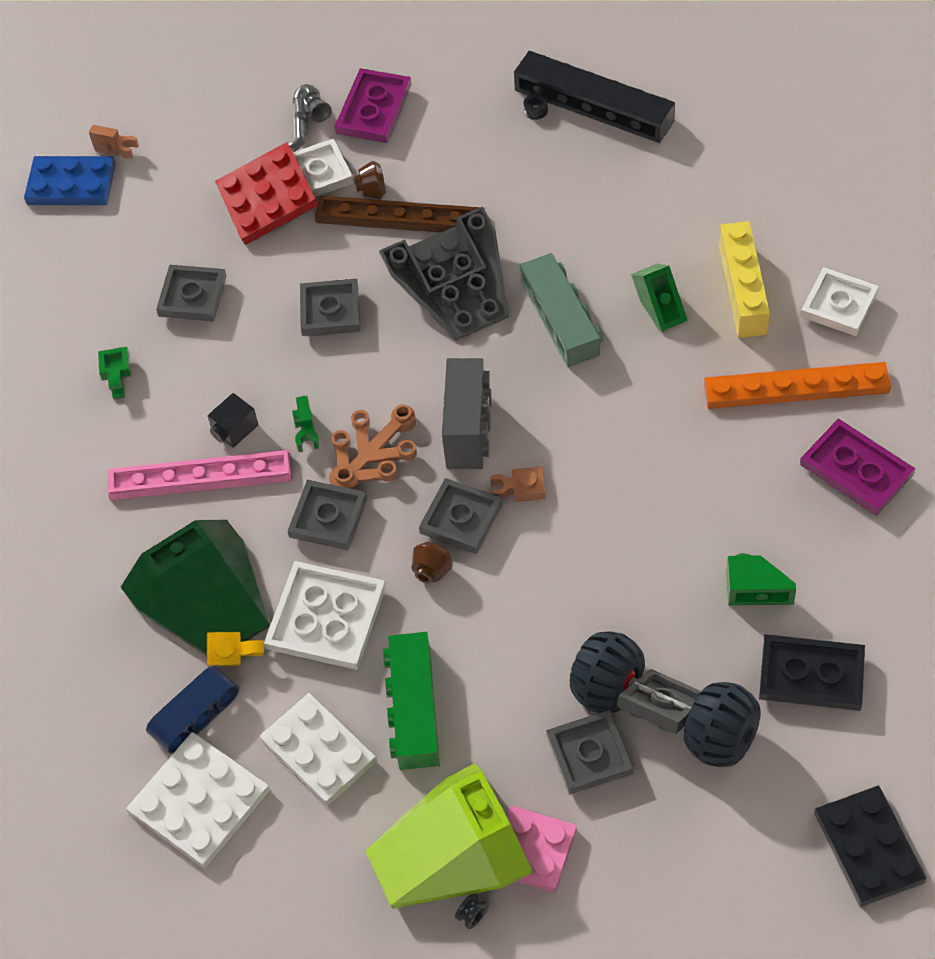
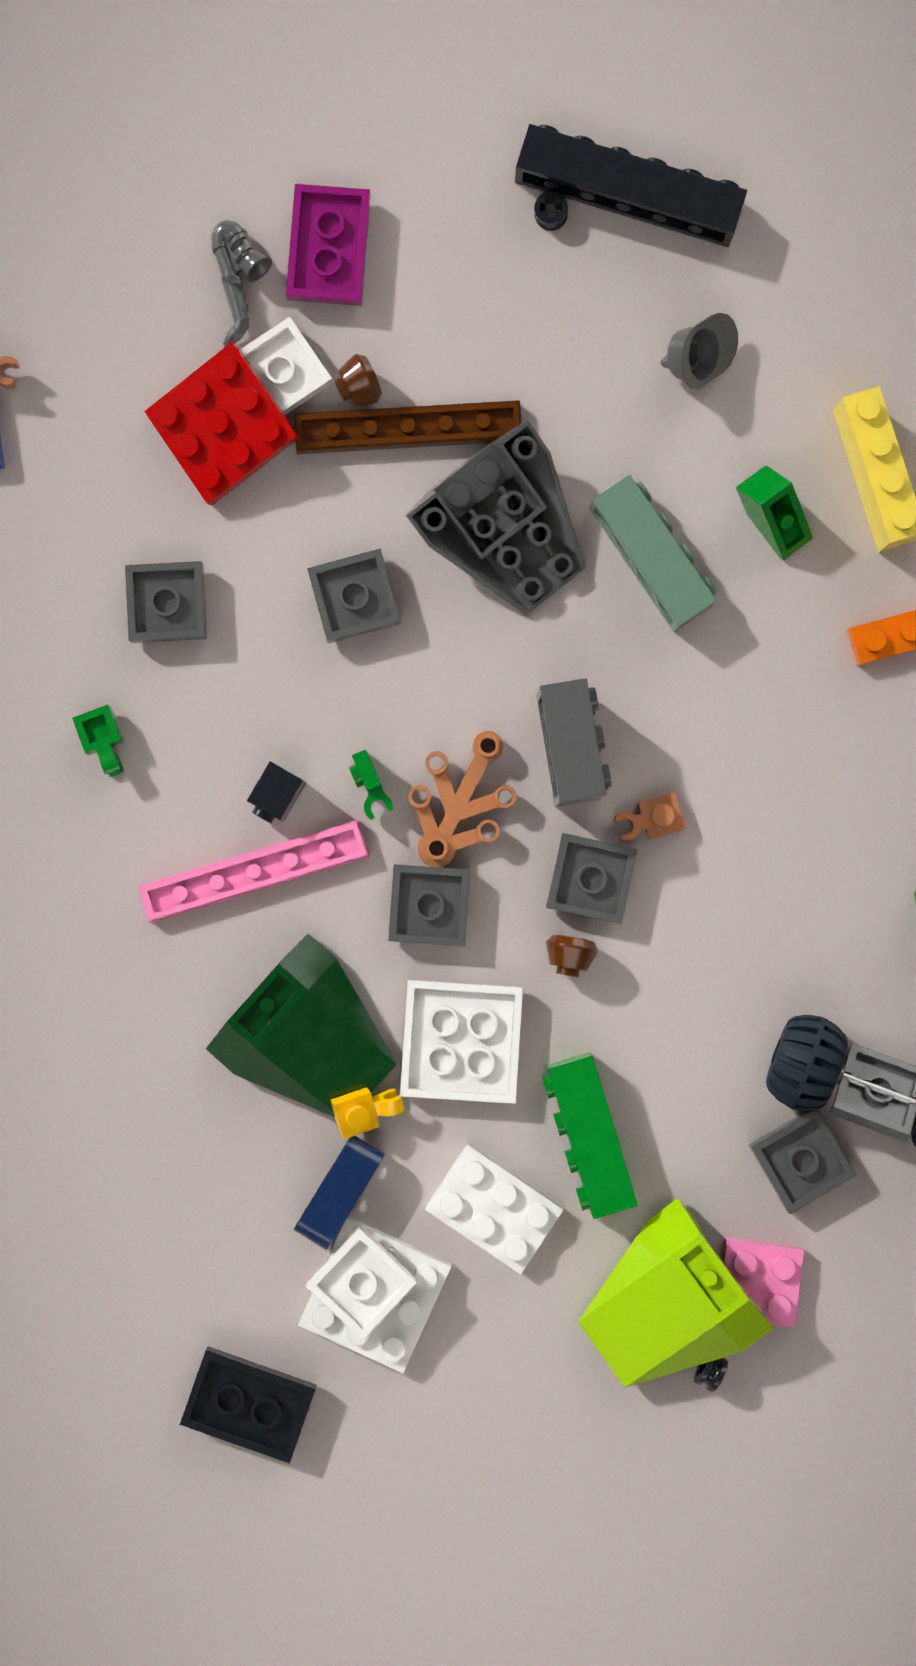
camera: 20 degrees left, 30 degrees up
none -> black plate [179,1346,317,1464]
none -> white plate [306,1225,417,1341]
none -> dark grey piece [660,313,738,390]

